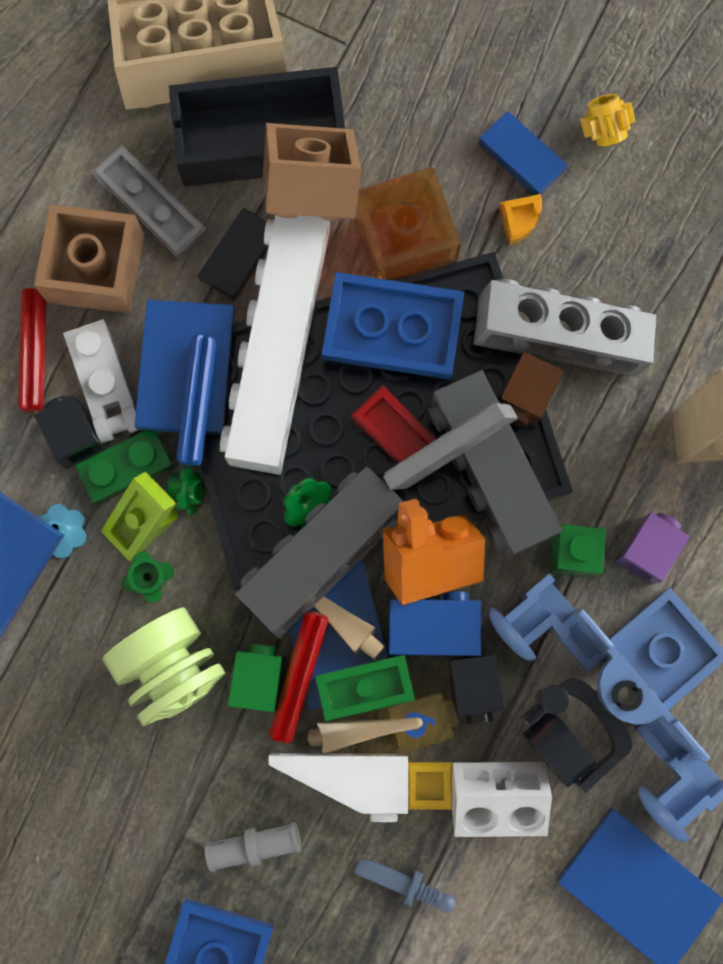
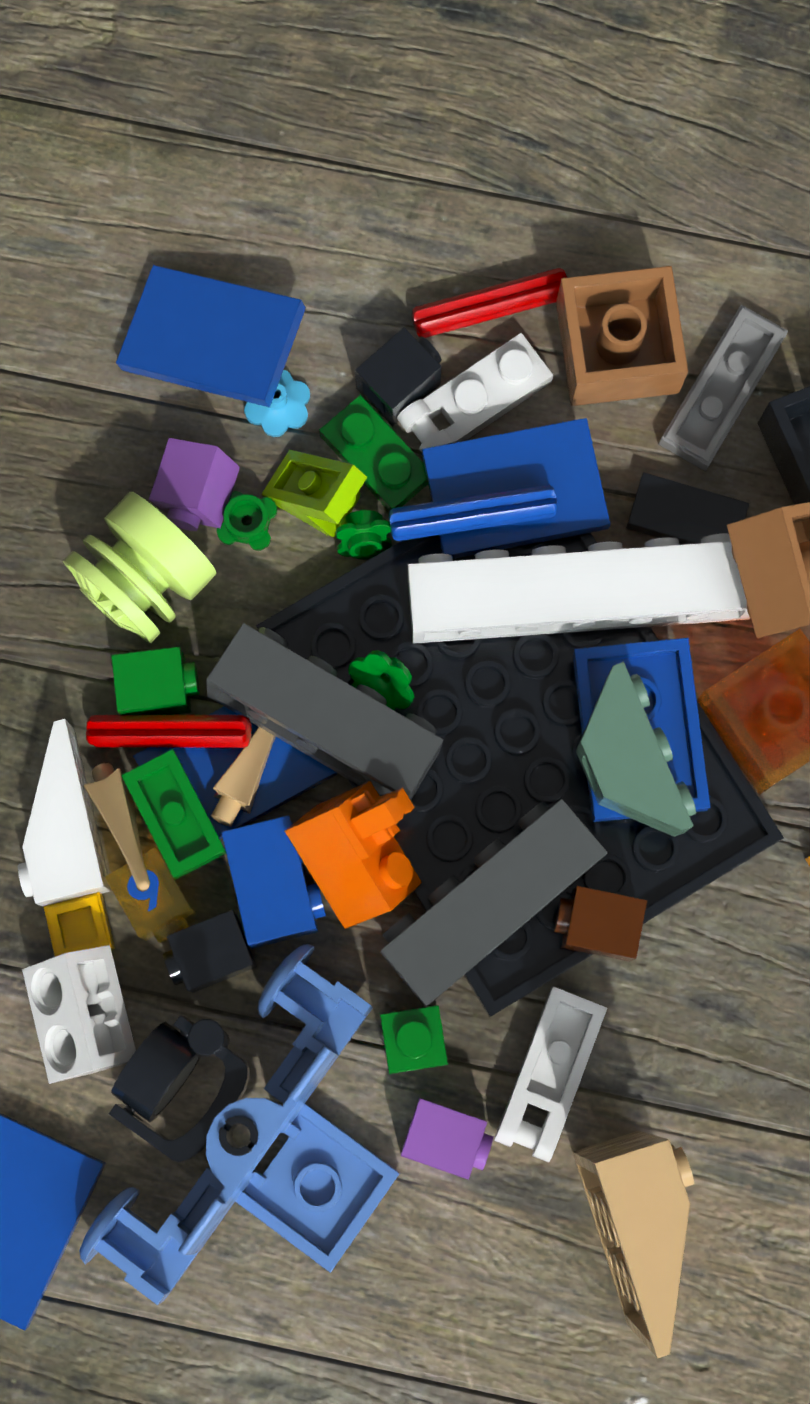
camera: 75 degrees right, 0 degrees up
red tile [352,385,437,465] -> none
light grey tile [383,403,518,490] -> none
light grey brick [473,279,656,377] -> none
none -> medium lavender brick [149,438,240,531]
none -> white plate [494,986,607,1163]
none -> sand green slope [576,662,696,837]

